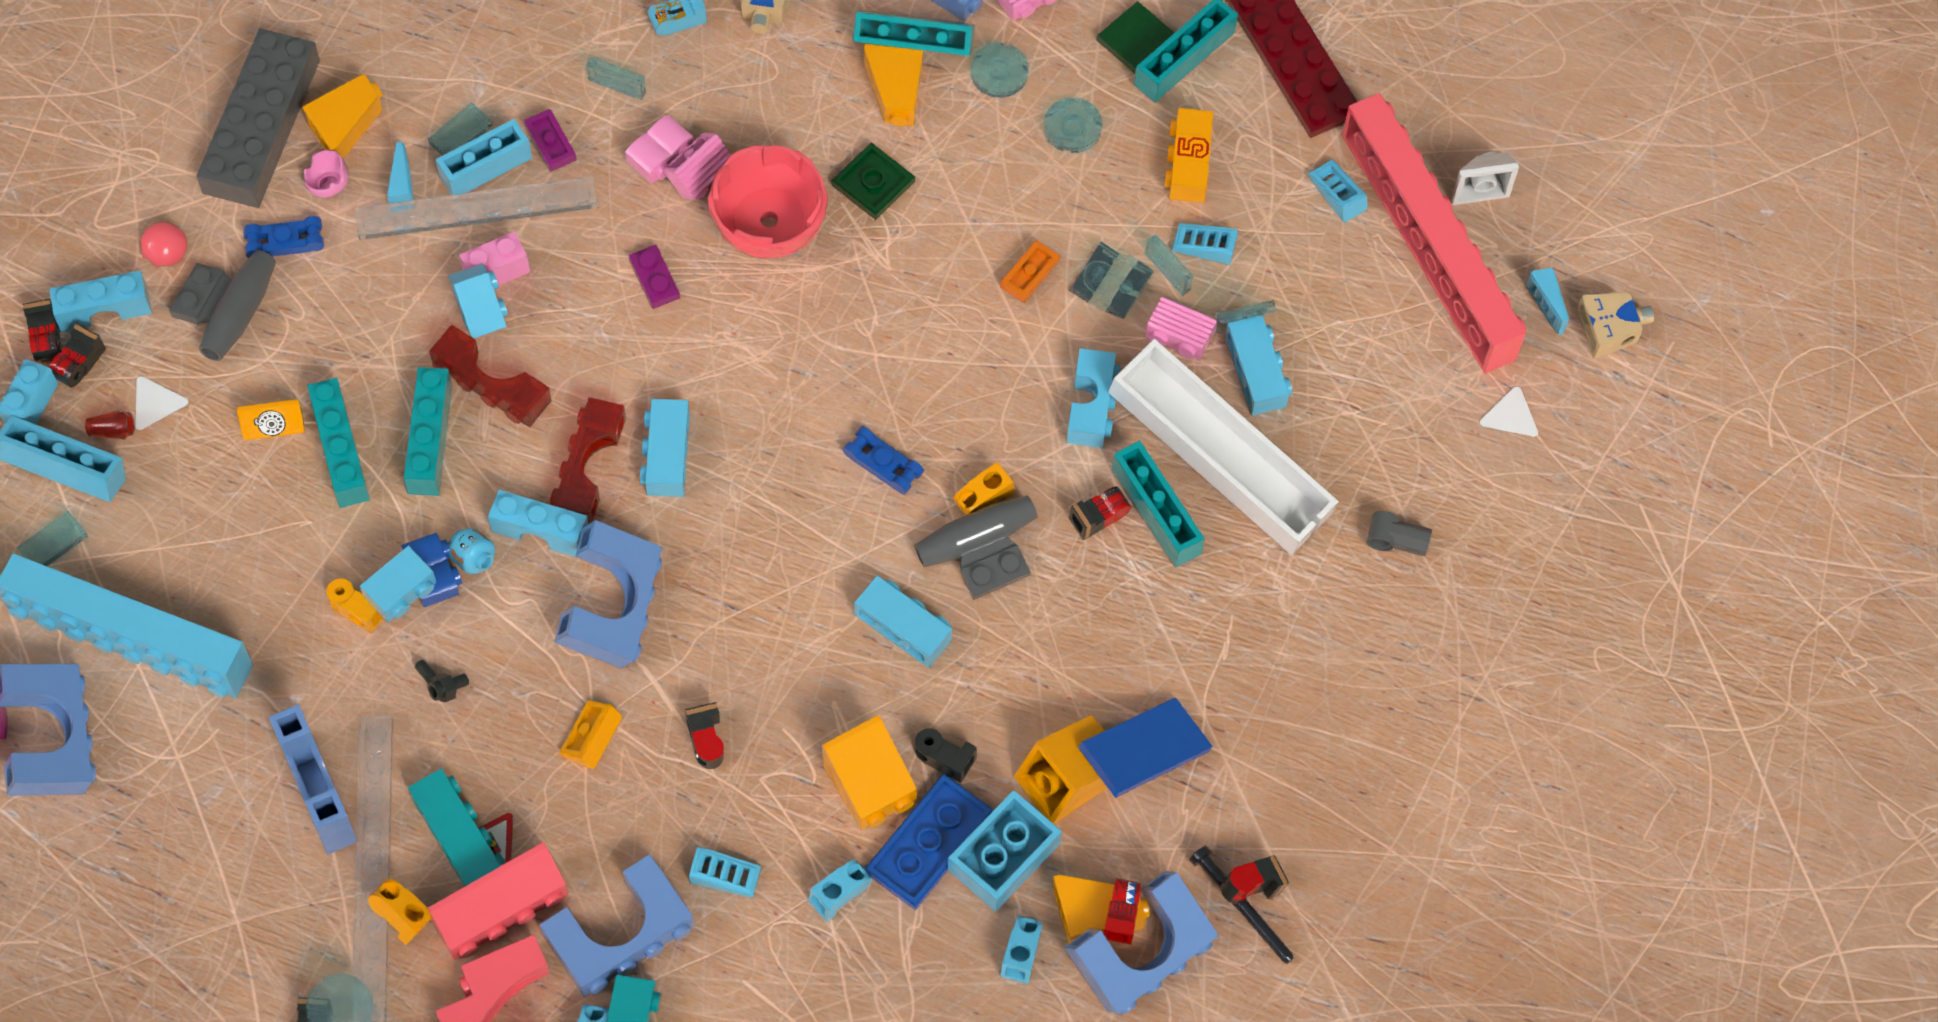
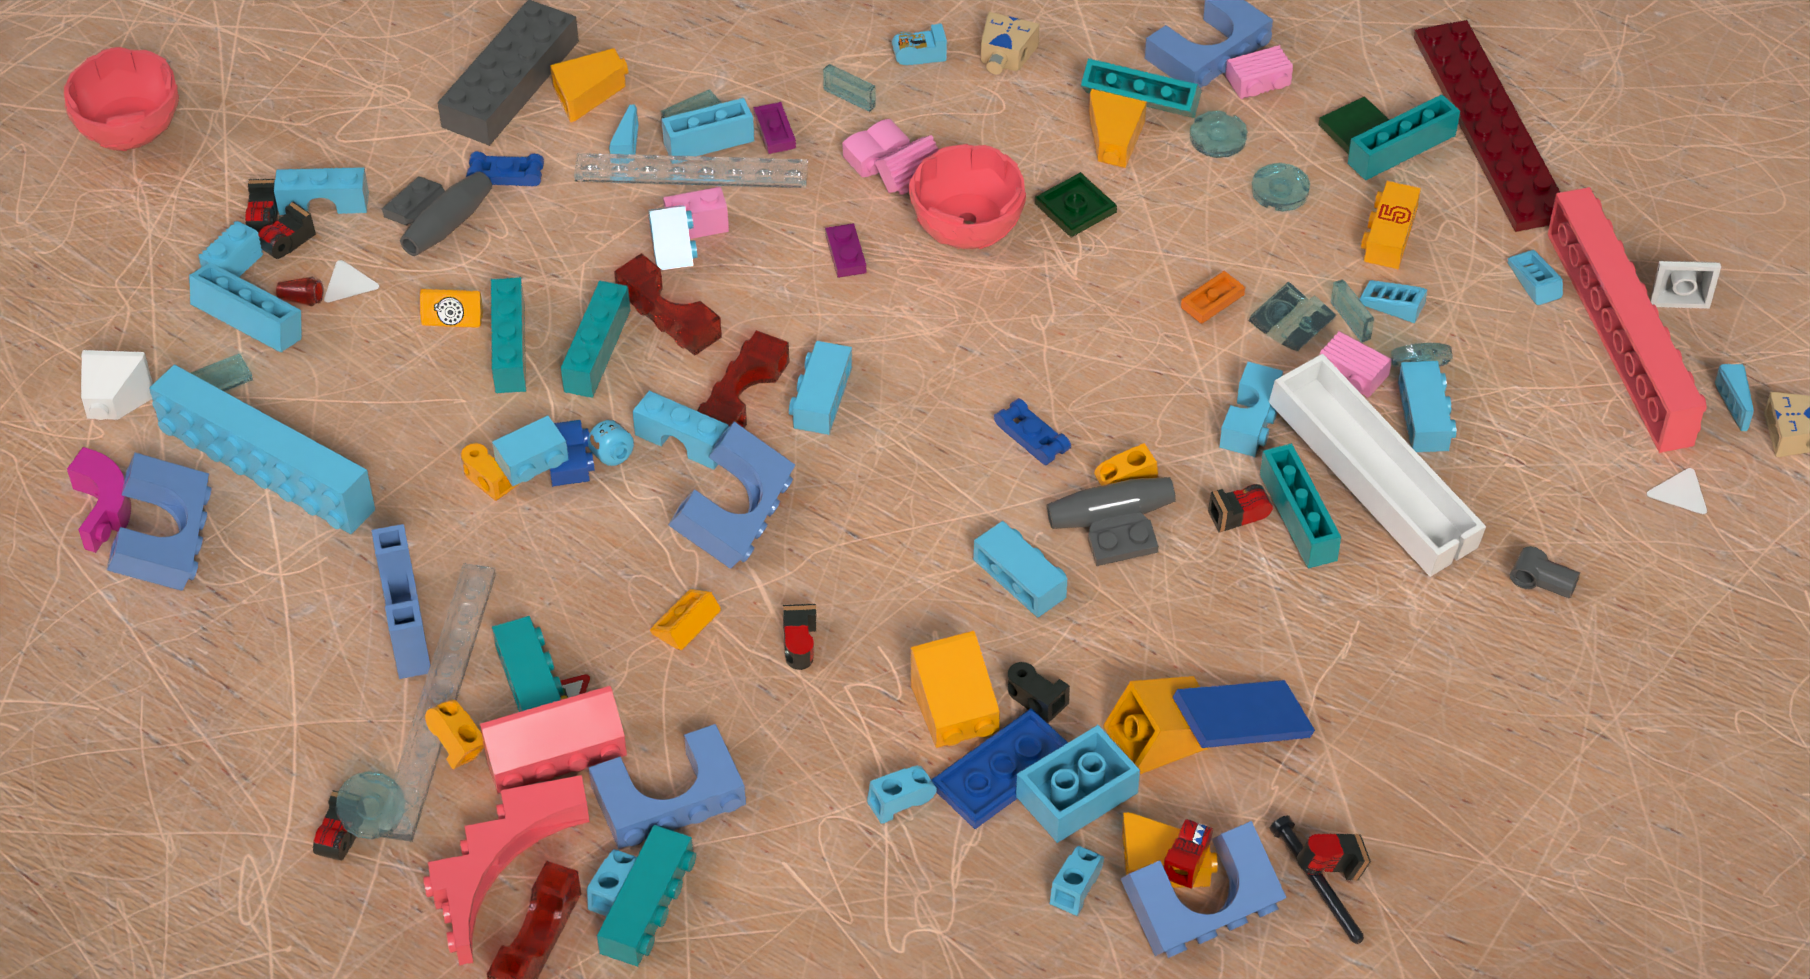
camera: 15 degrees right, 15 degrees down
coral hair [140,222,187,267] -> none
bright pink hair [304,149,349,198] -> none
pearl dark grey piece [415,660,469,702] -> none
medium azure slope [689,847,761,898] -> none

